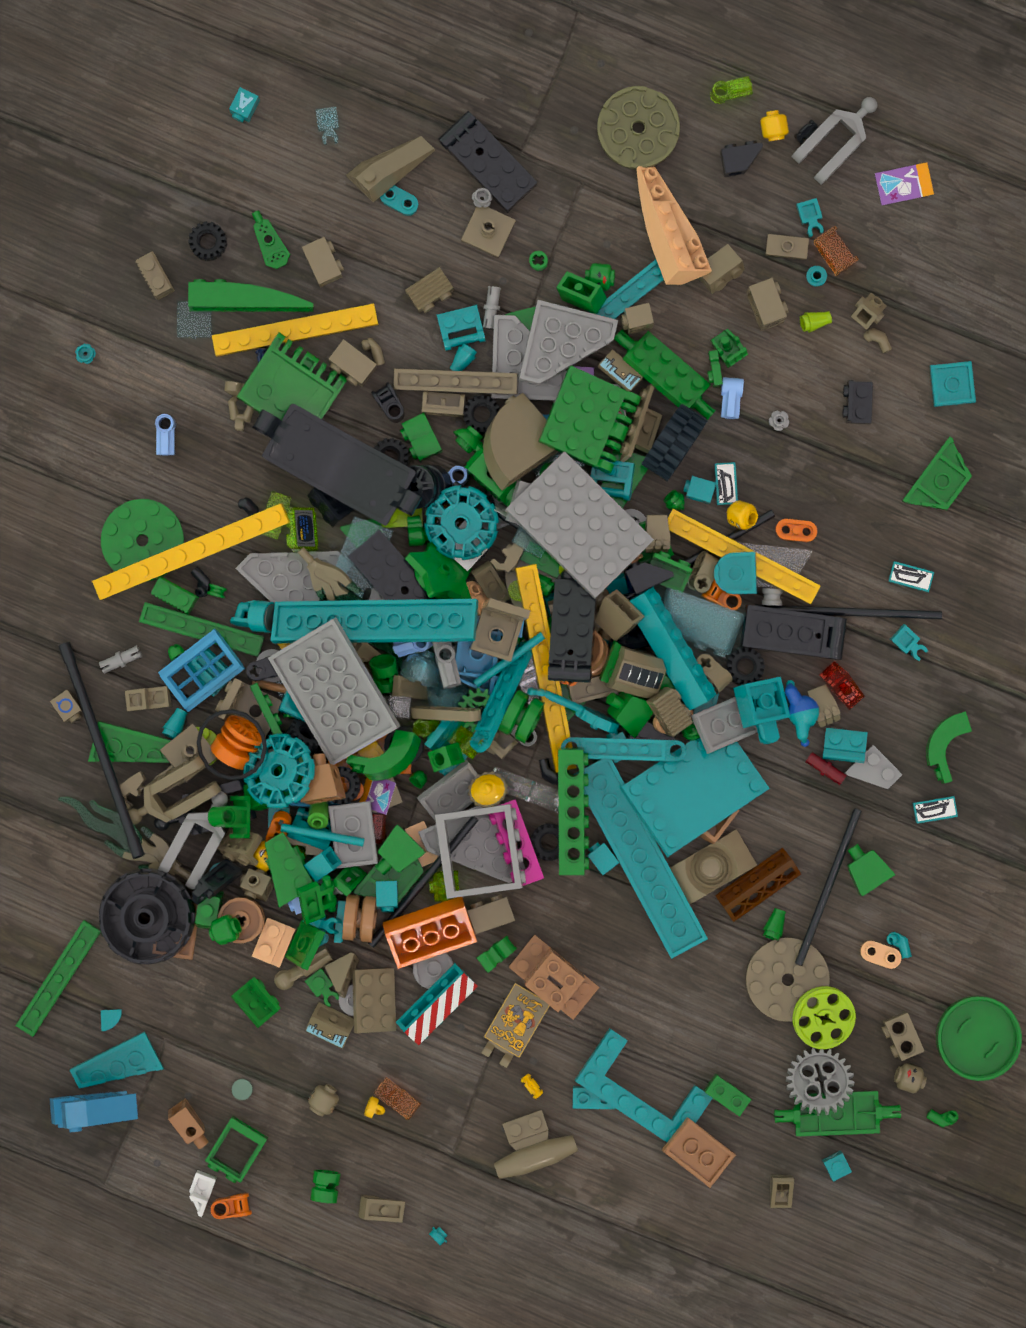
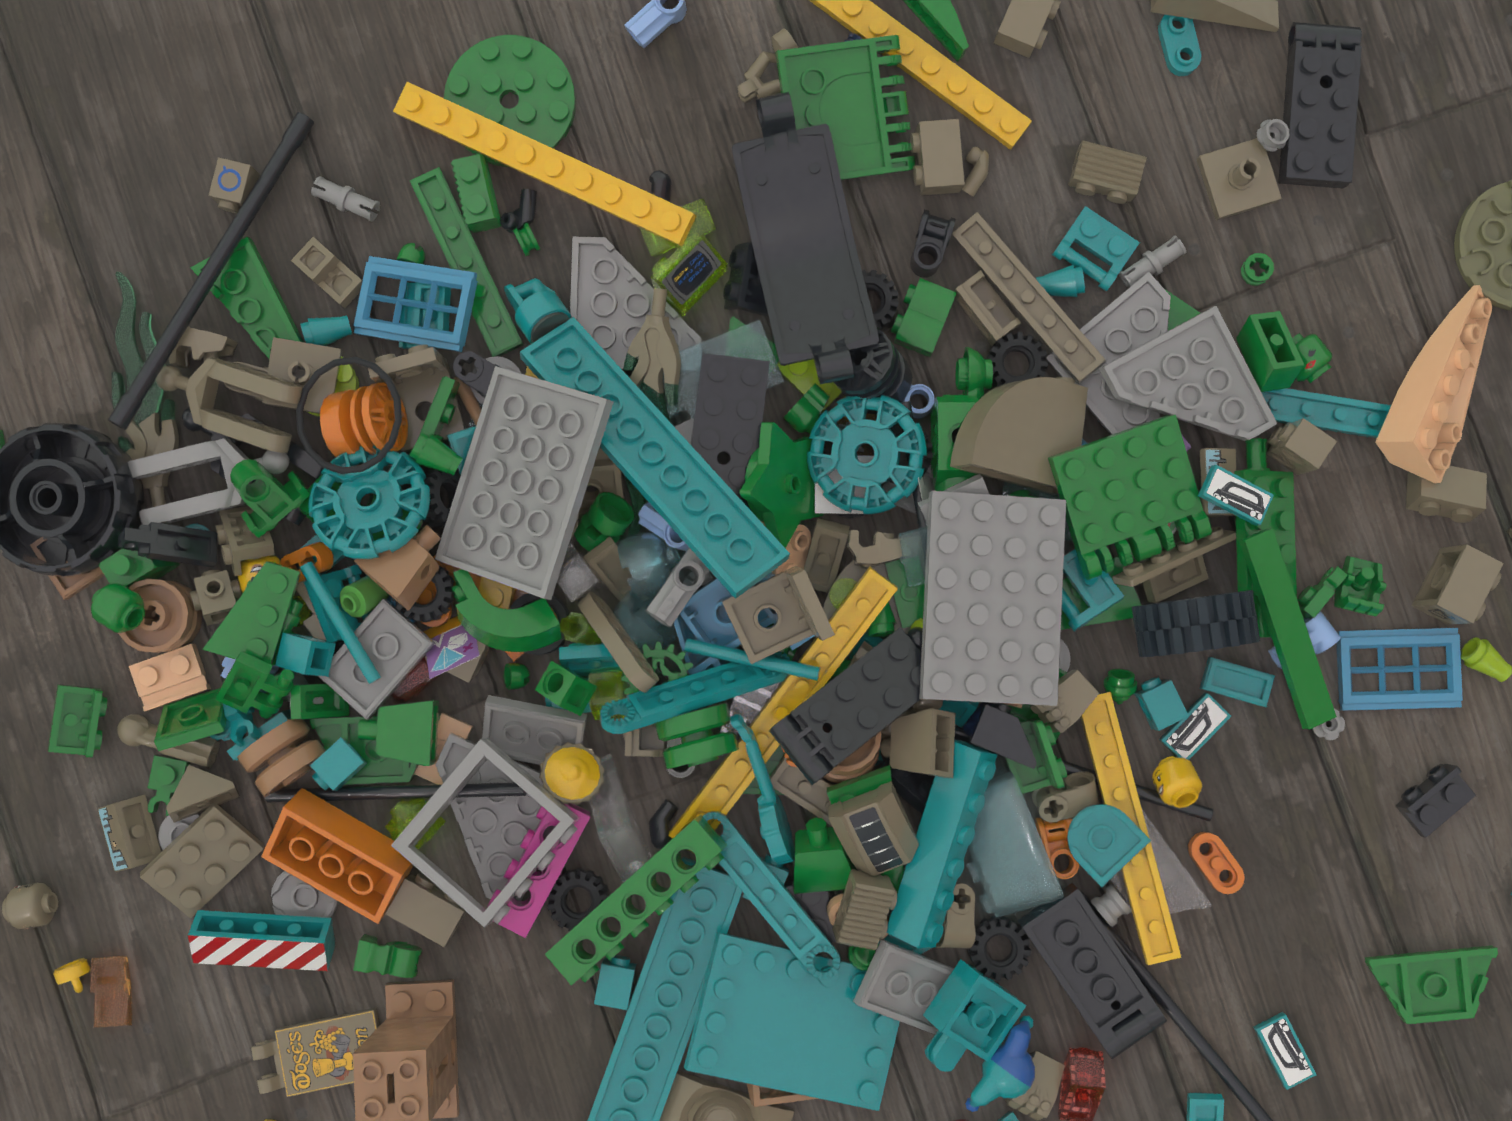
camera: 45 degrees right, 0 degrees up
none -> green cone [409,432,463,475]
none -> tile [1198,465,1274,526]
none -> teal tile [1199,657,1275,707]
none -> green tile [1239,528,1337,730]
none -> dark azure piece [1336,628,1463,711]

